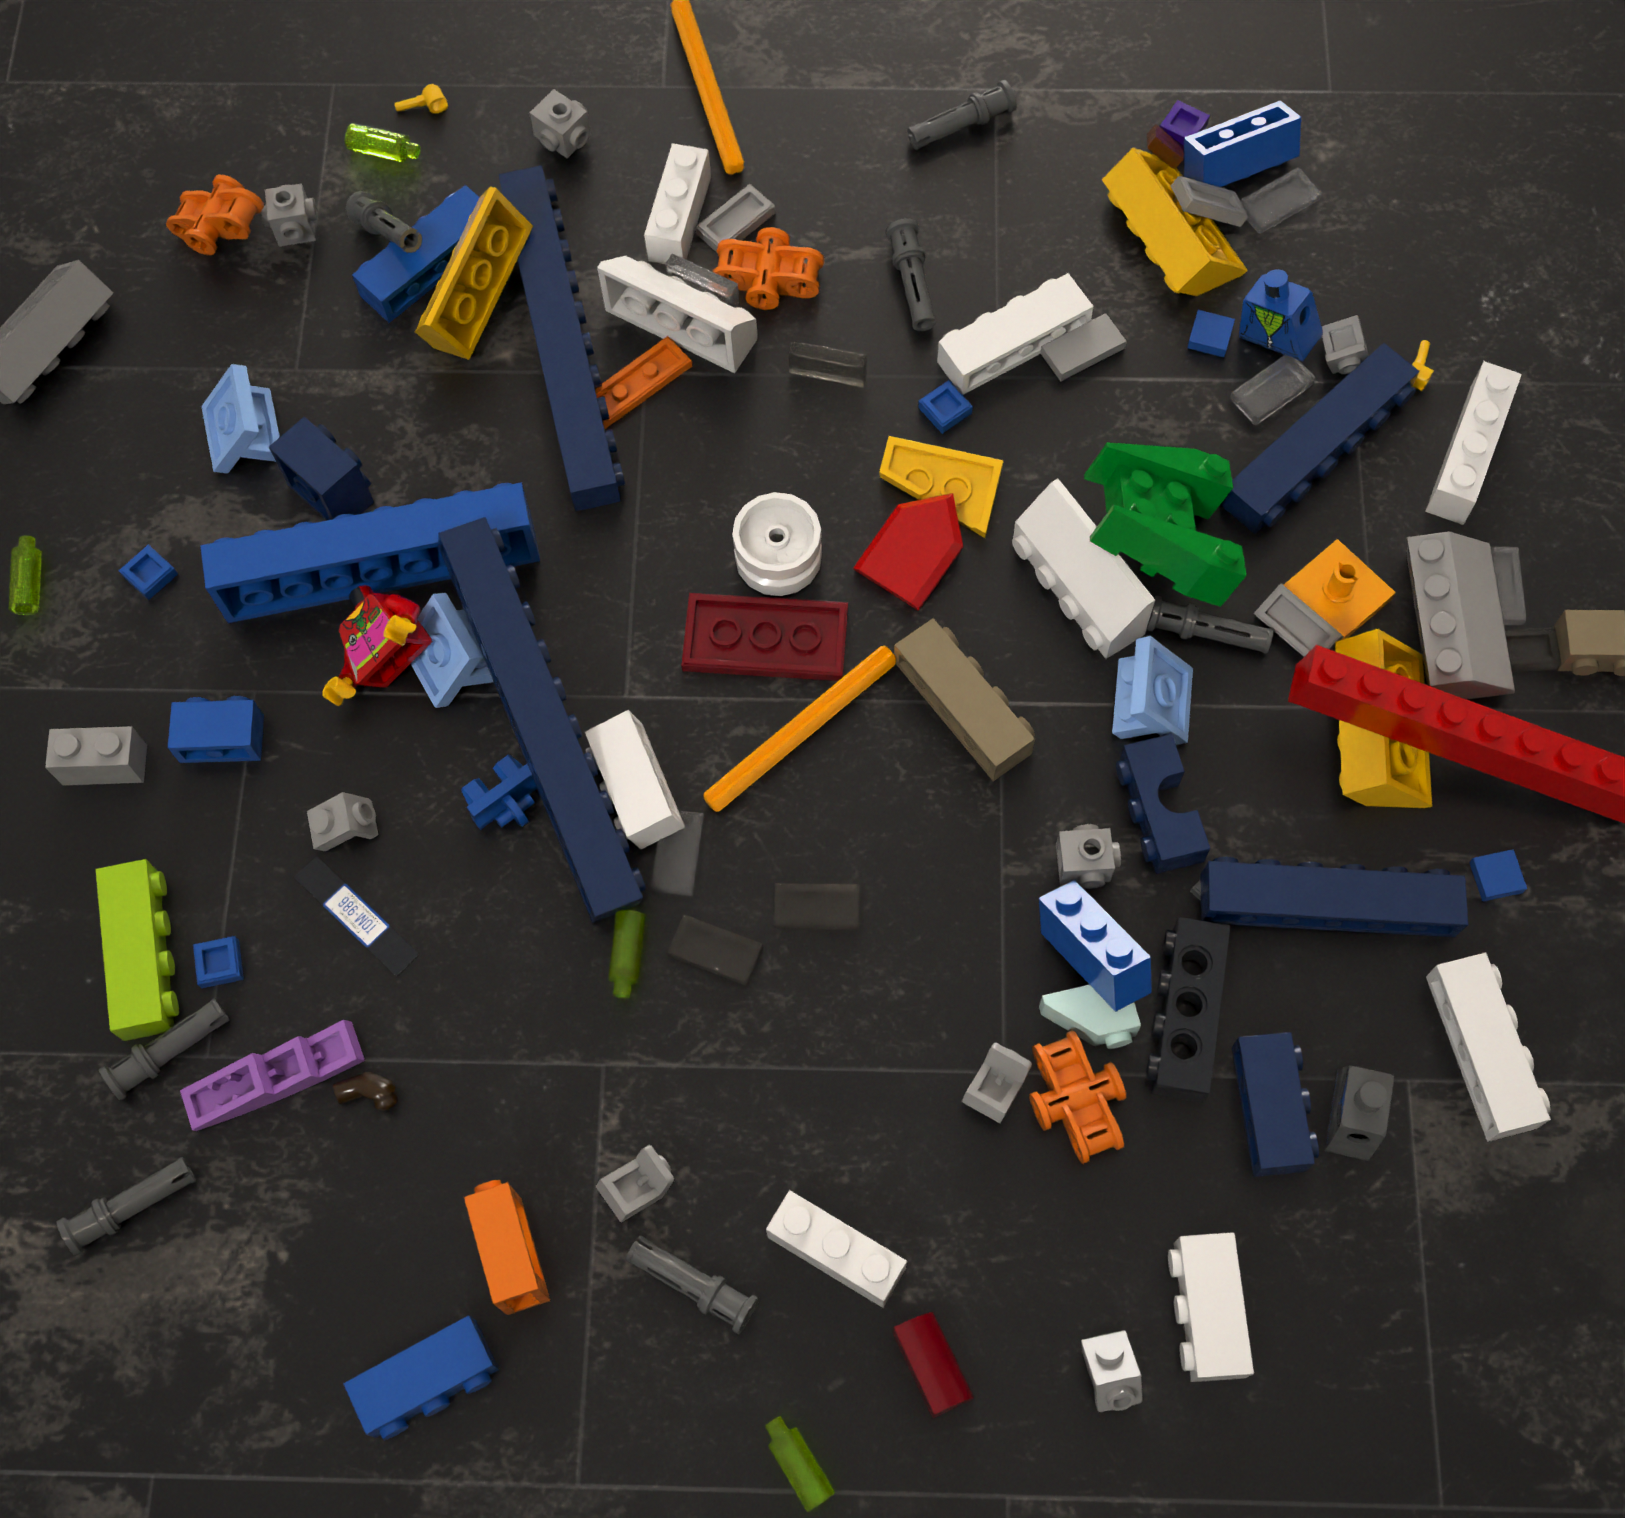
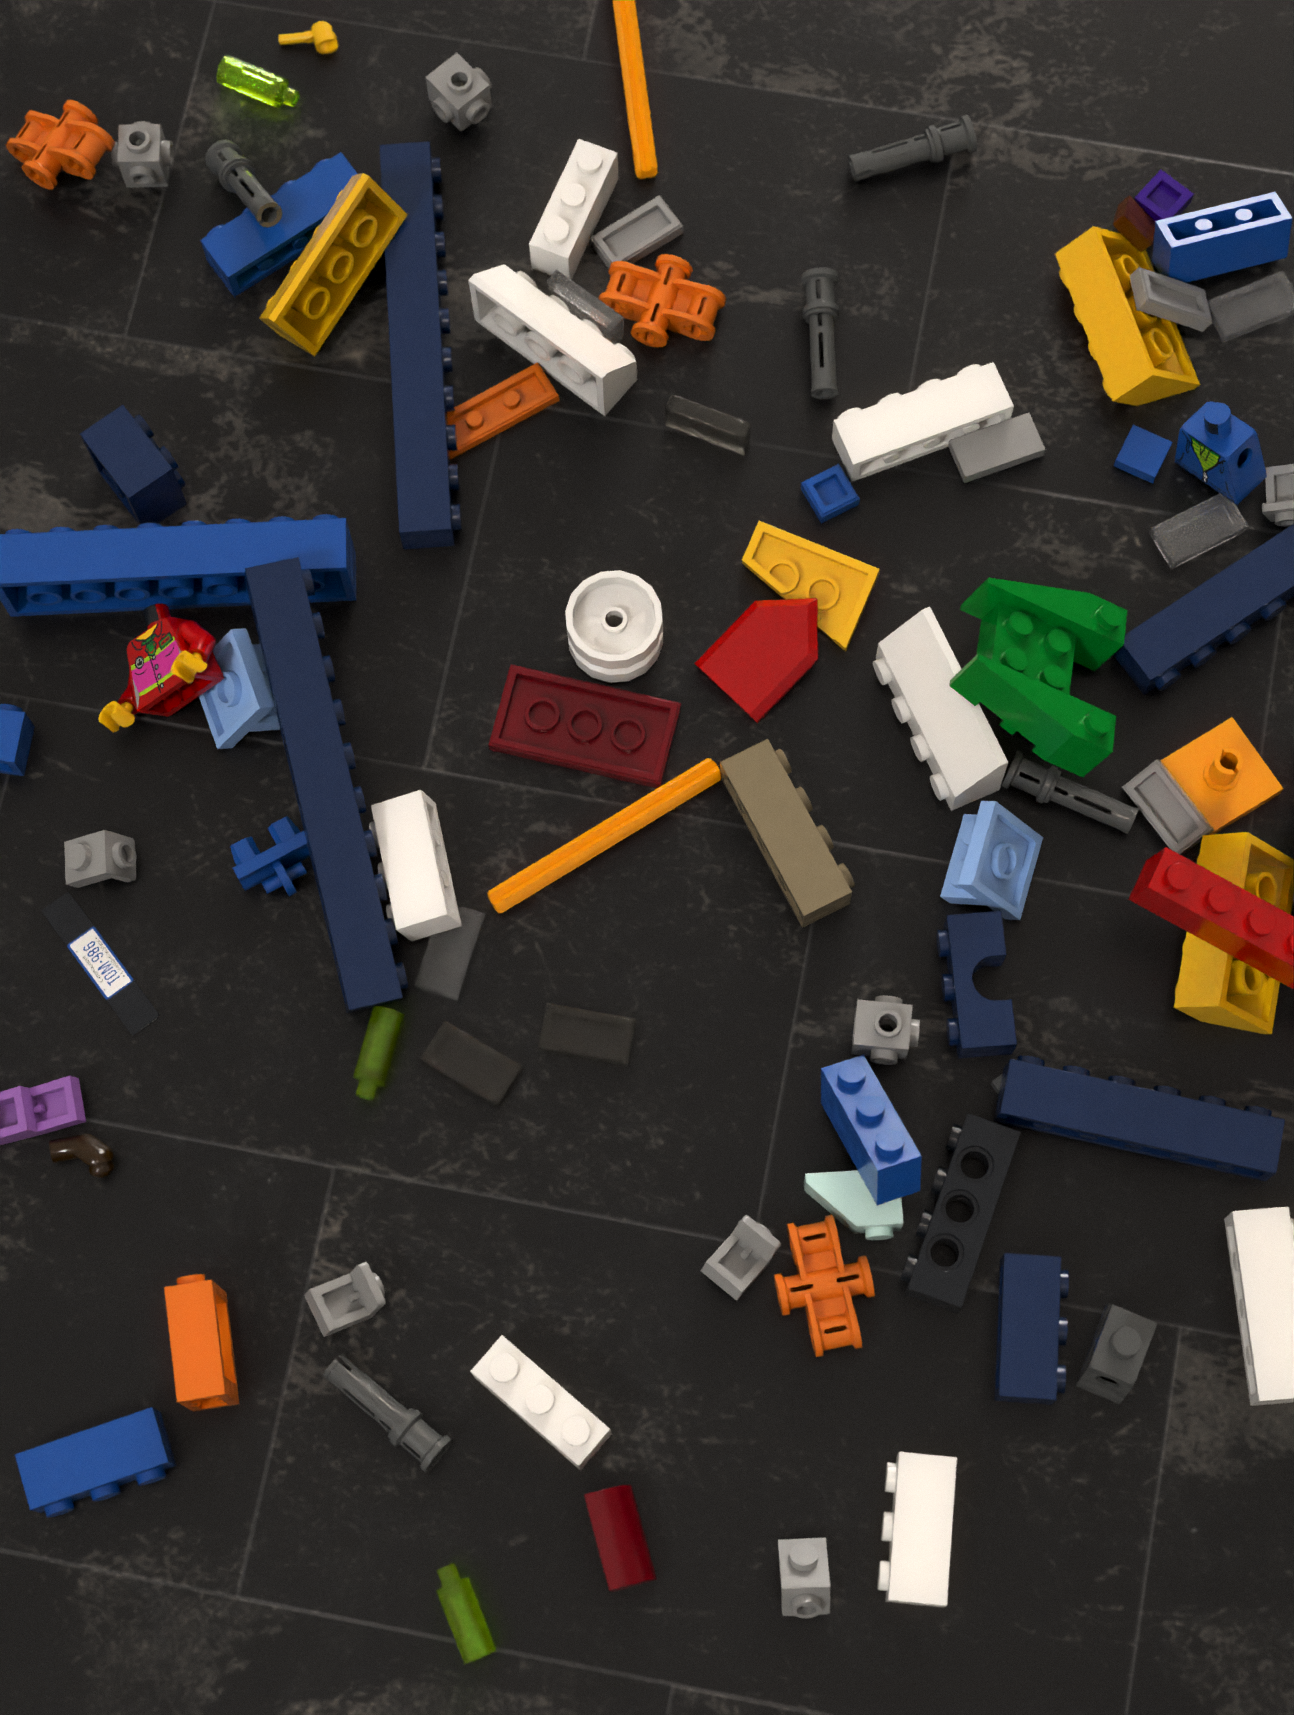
camera: 10 degrees right, 5 degrees up
light blue bracket [201,364,280,473] -> none

